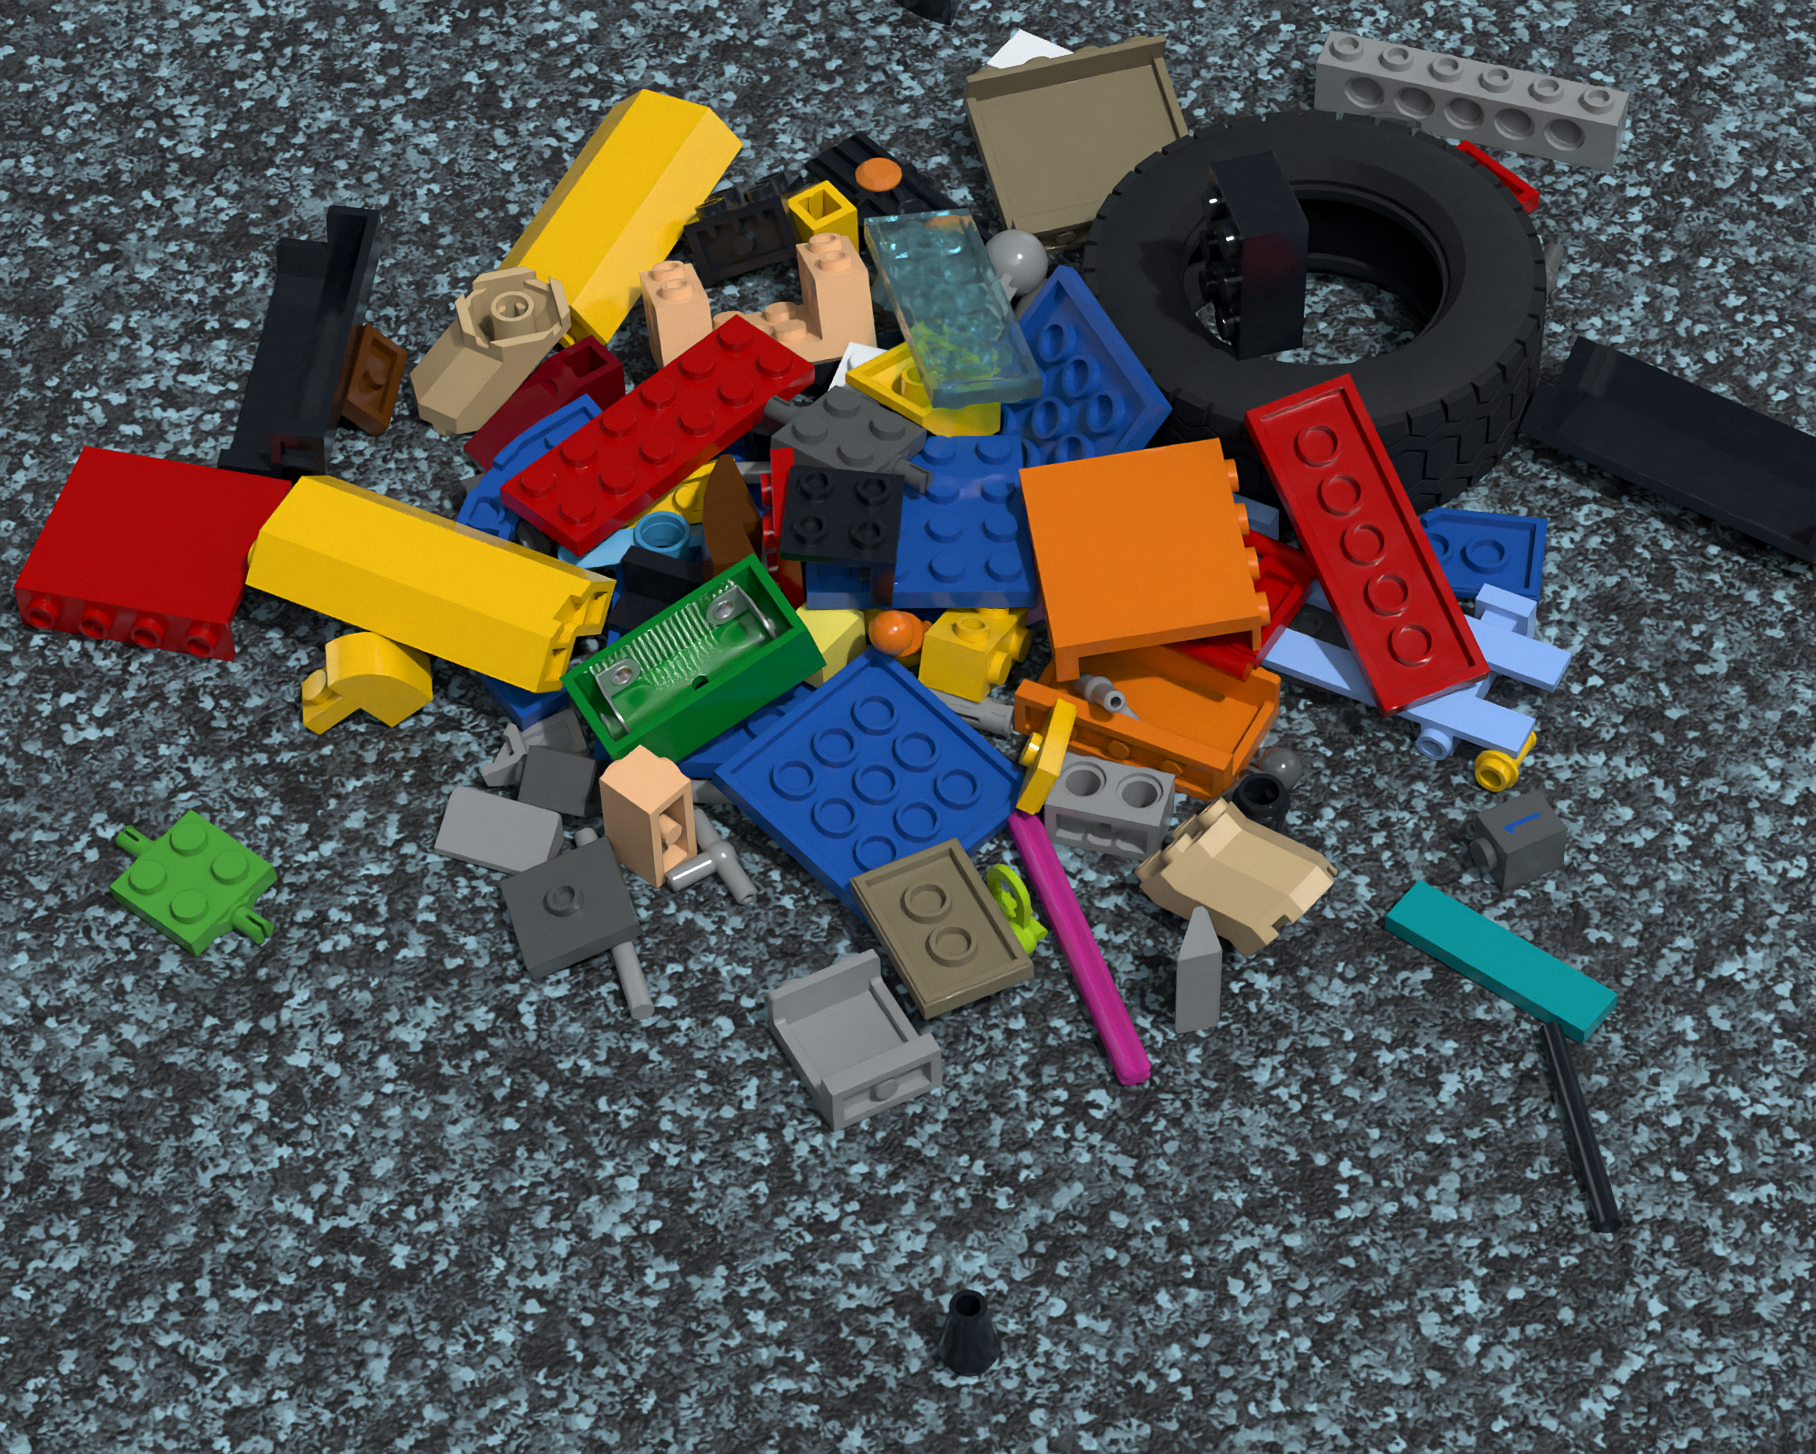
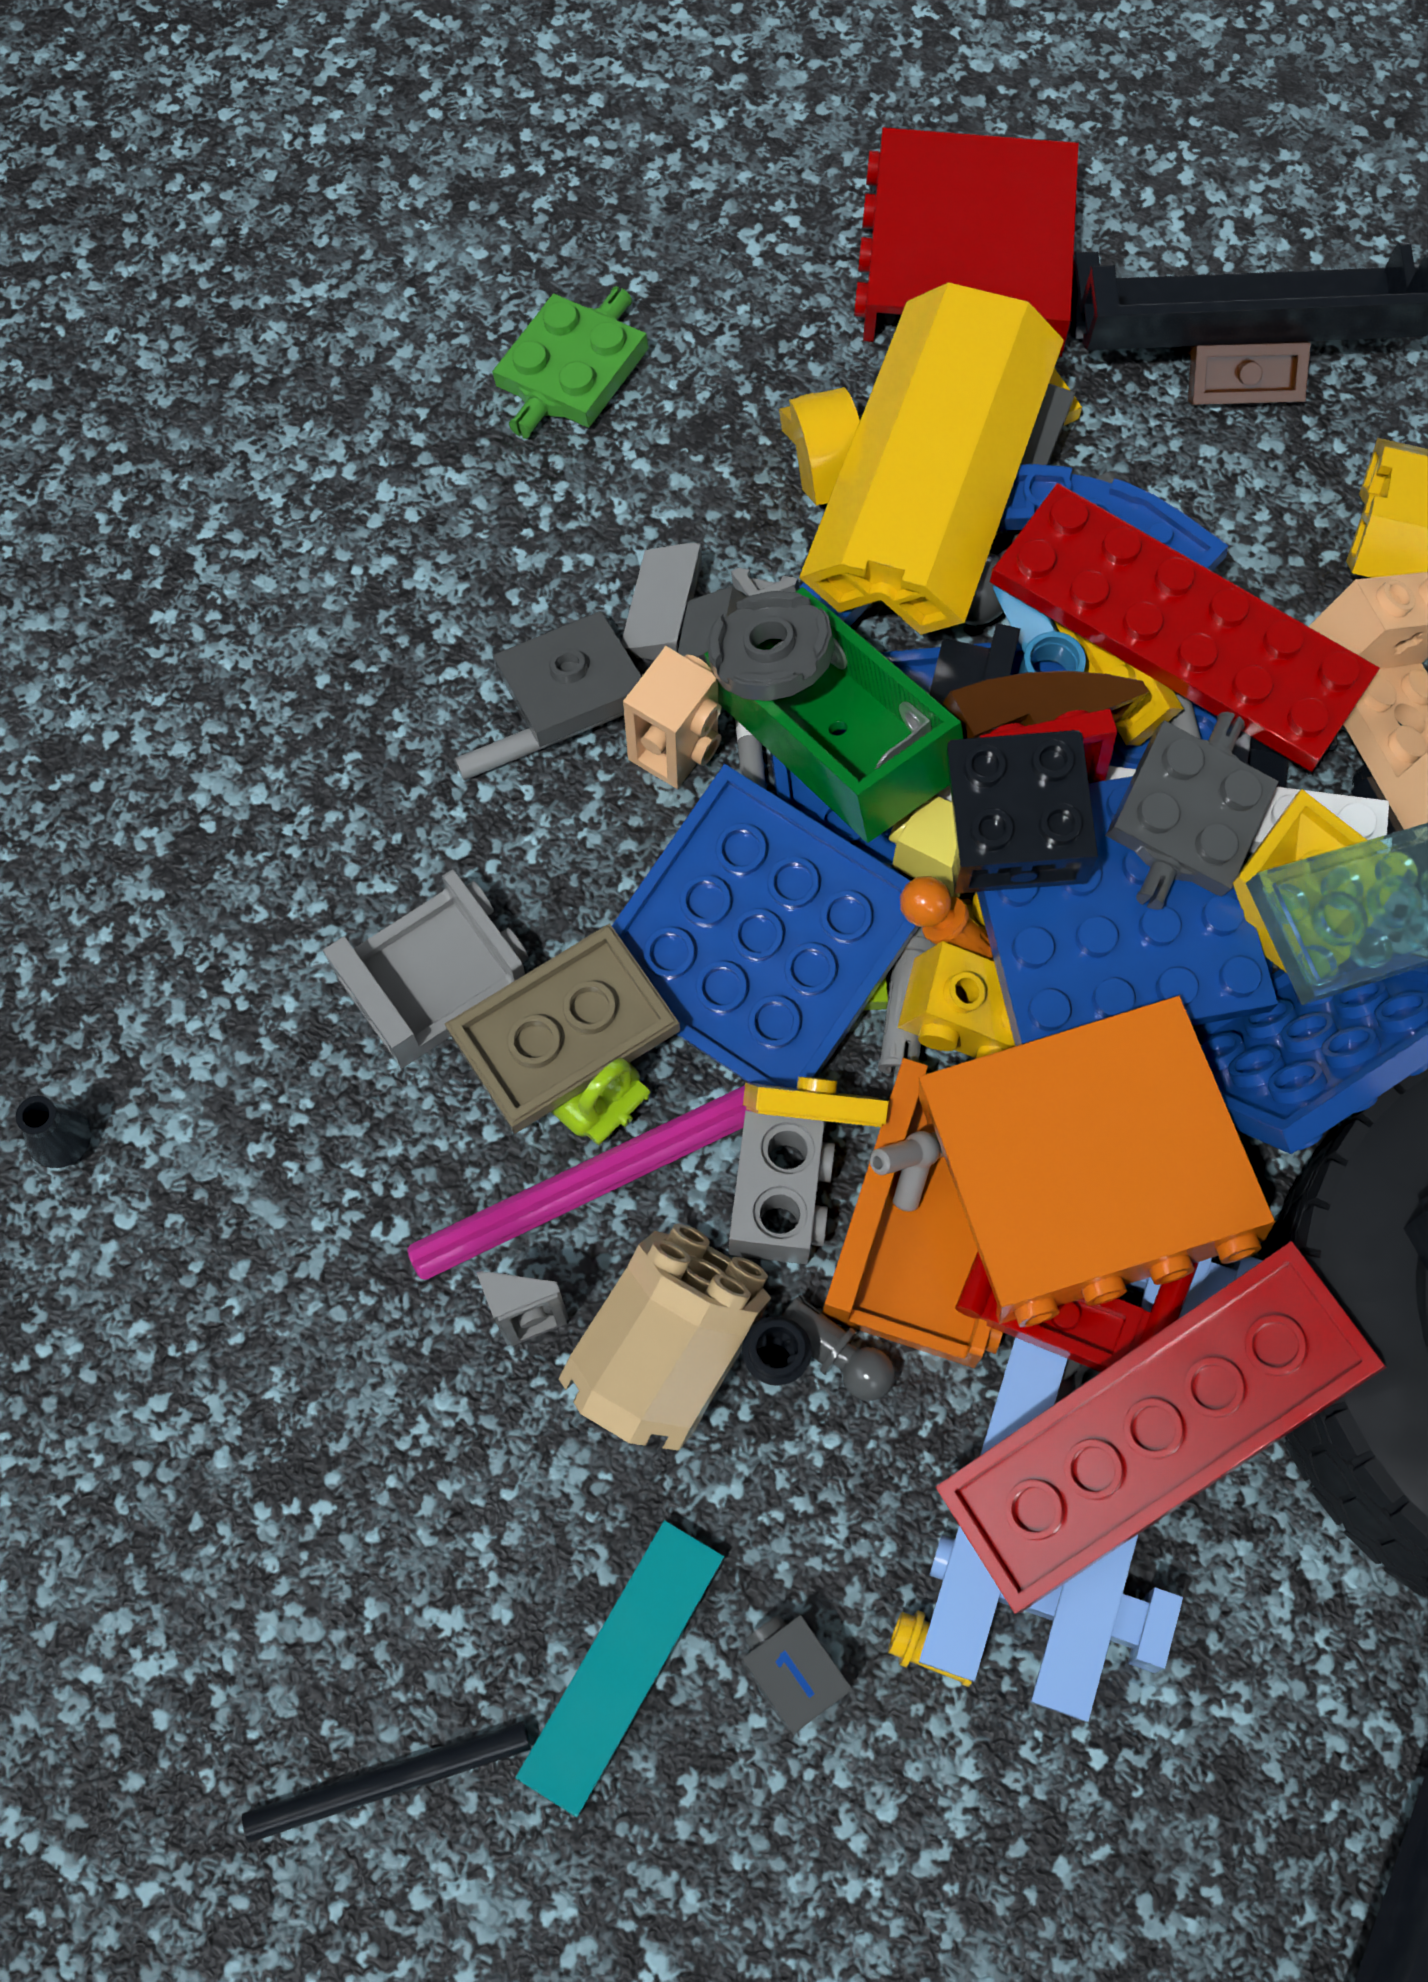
camera: 80 degrees right, 20 degrees up
tan brick [410,266,571,436] -> none
dark red slope [463,335,626,473] -> none
light grey piece [665,809,758,905] -> none
blue tile [1420,507,1548,605] -> none
none -> dark grey tile [706,591,835,701]

